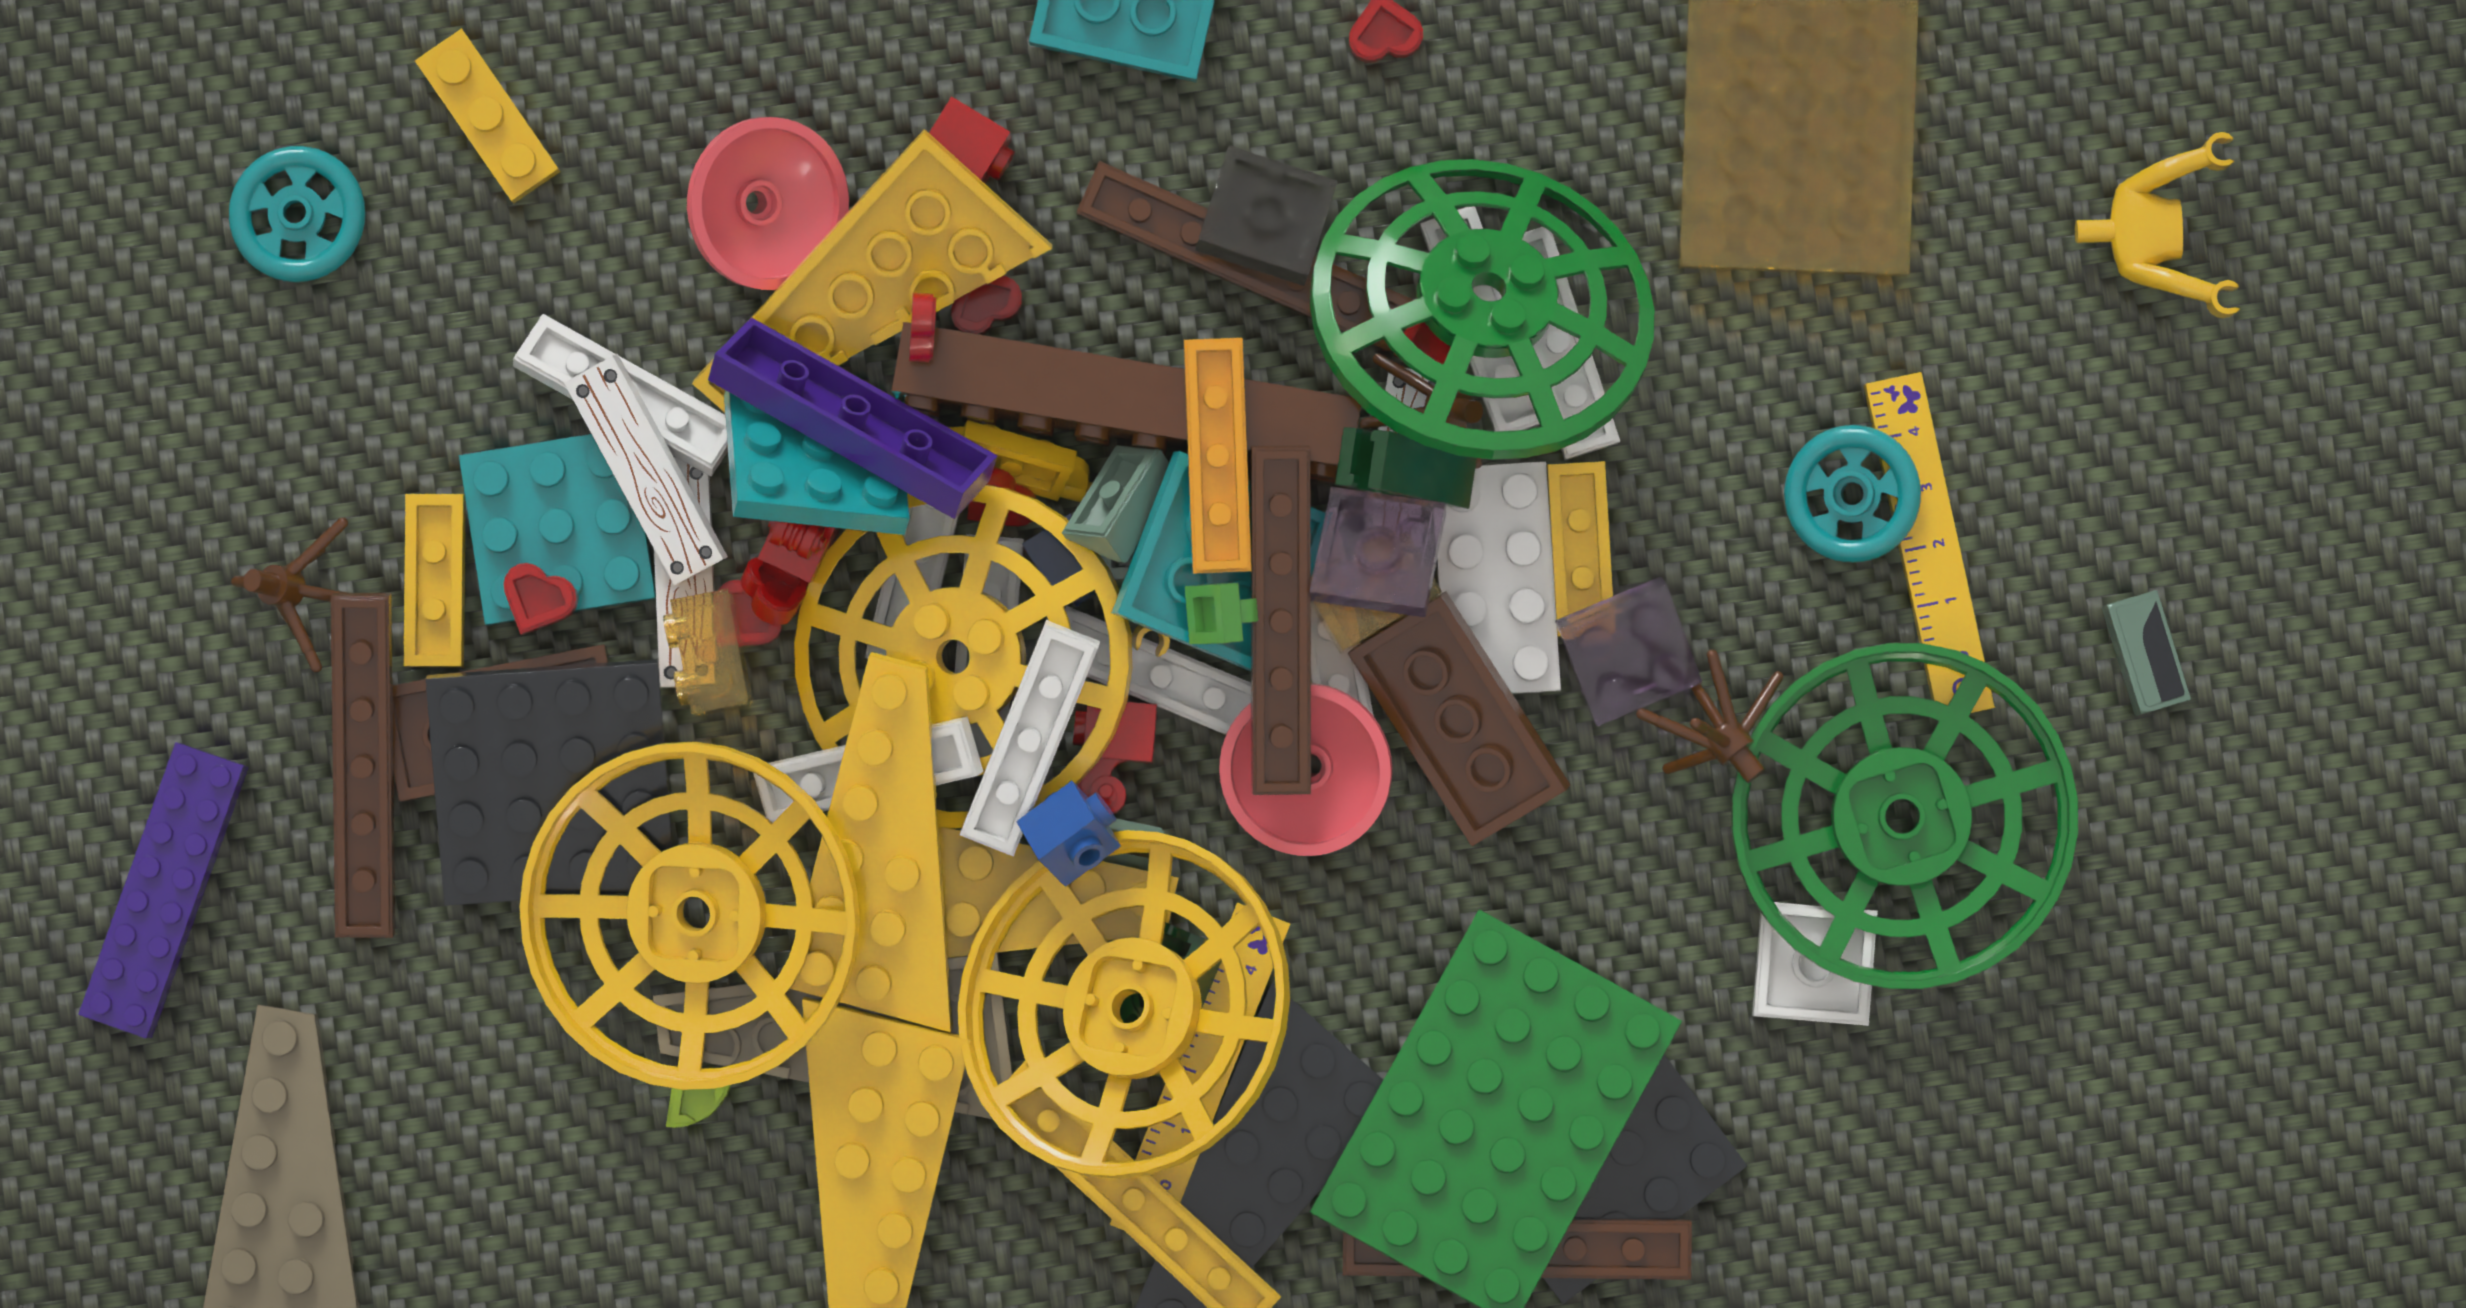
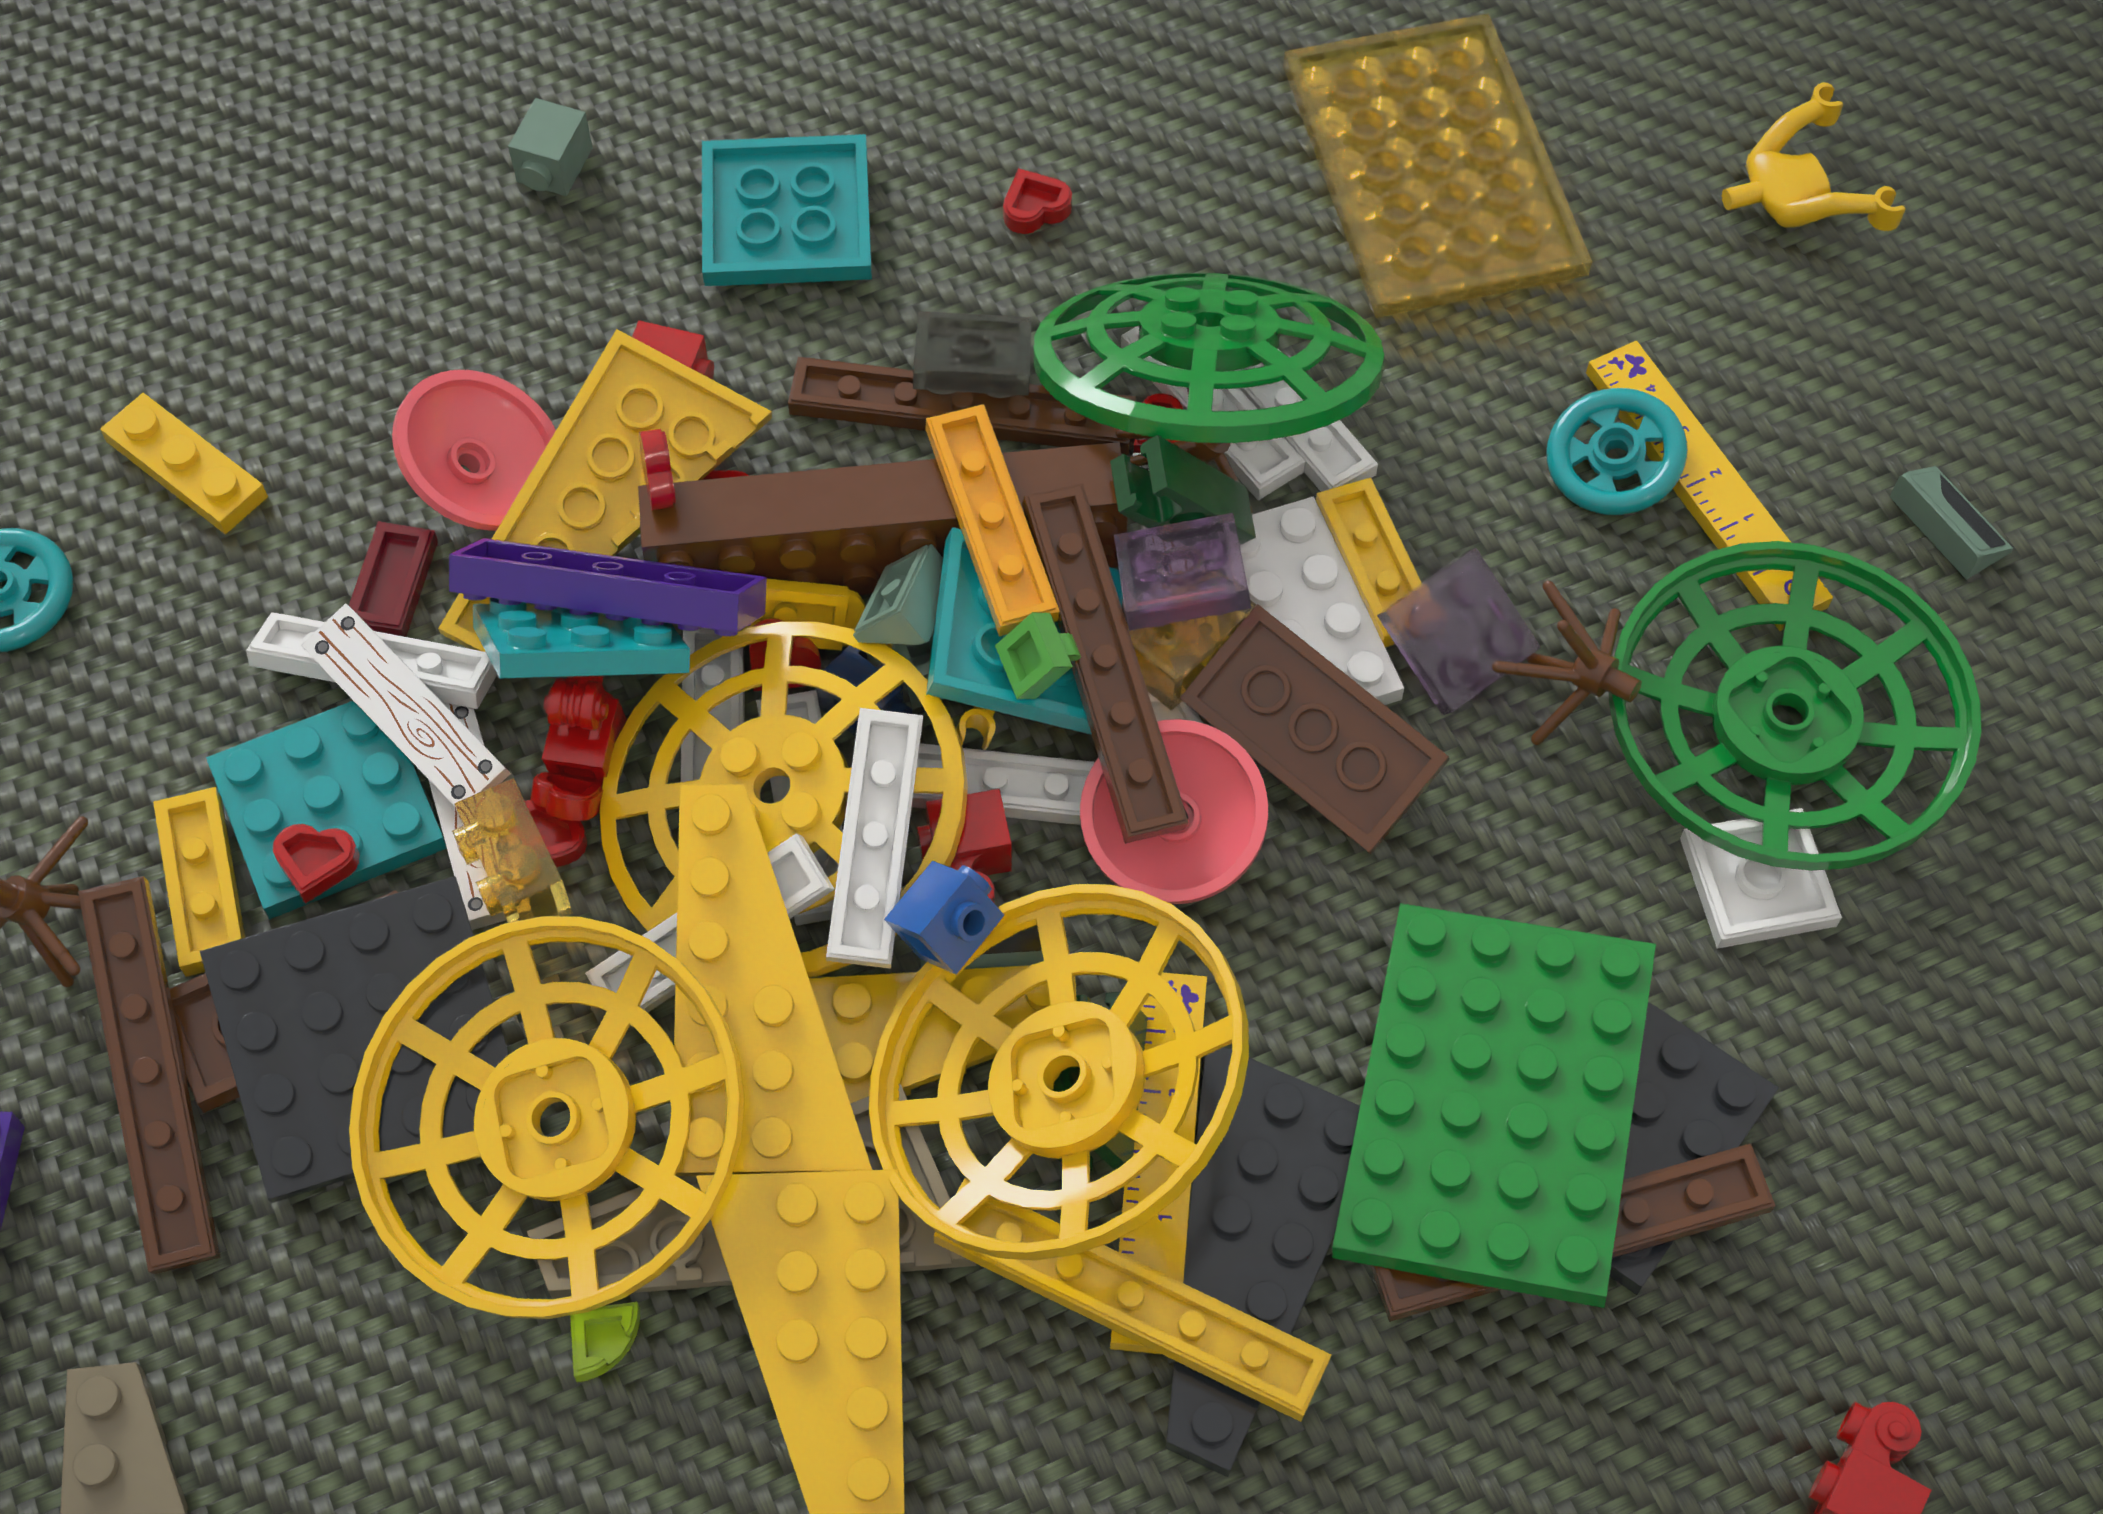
camera: 15 degrees left, 25 degrees down
none -> dark red tile [349,521,438,637]

